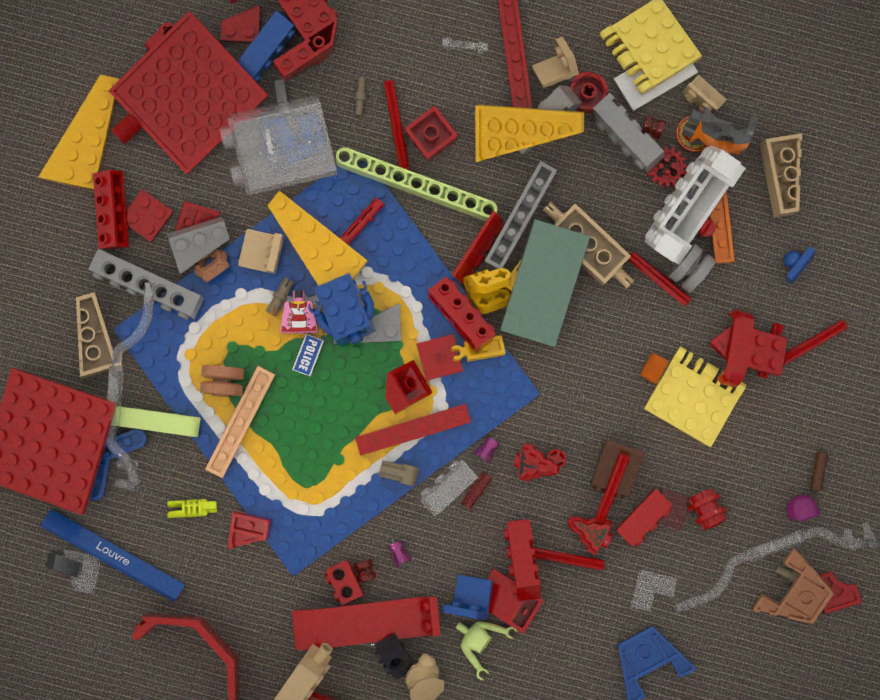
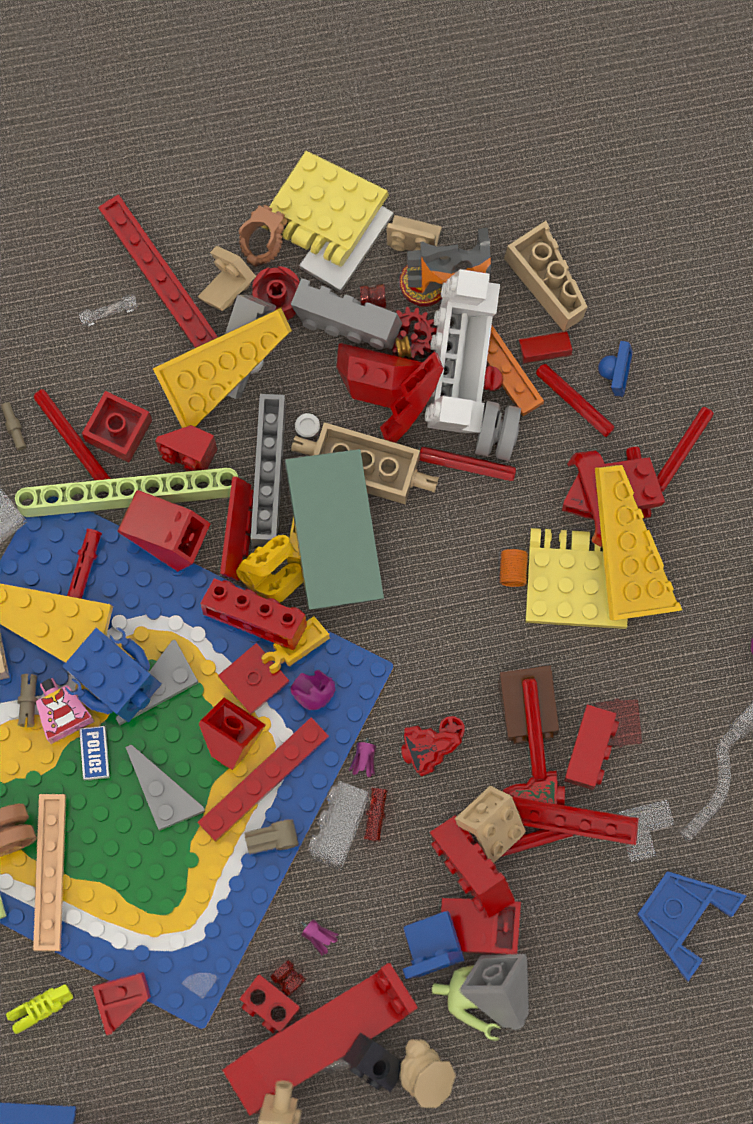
camera: 20 degrees left, 10 degrees down
red piece [688,489,727,530] -> none
none -> red slope [117,490,211,572]
none -> light grey wing [126,745,205,831]
none -> red slope [155,425,218,472]
none -> clear tile [181,973,218,999]
none -> nougat piece [239,205,288,266]
none -> magenta hair [290,670,335,710]
none -> white tile [295,413,320,440]
none -> red wedge [336,343,423,408]
none -> red slope [380,351,444,443]
none -> pearl gold bush [395,336,412,358]
none -> tan bracket [455,786,526,863]
none -> light grey slope [459,954,529,1030]
none -> red tile [512,797,639,845]
none -> red slope [519,331,573,364]
none -> red axle [536,364,614,437]
none -> yellow wing [595,465,682,620]

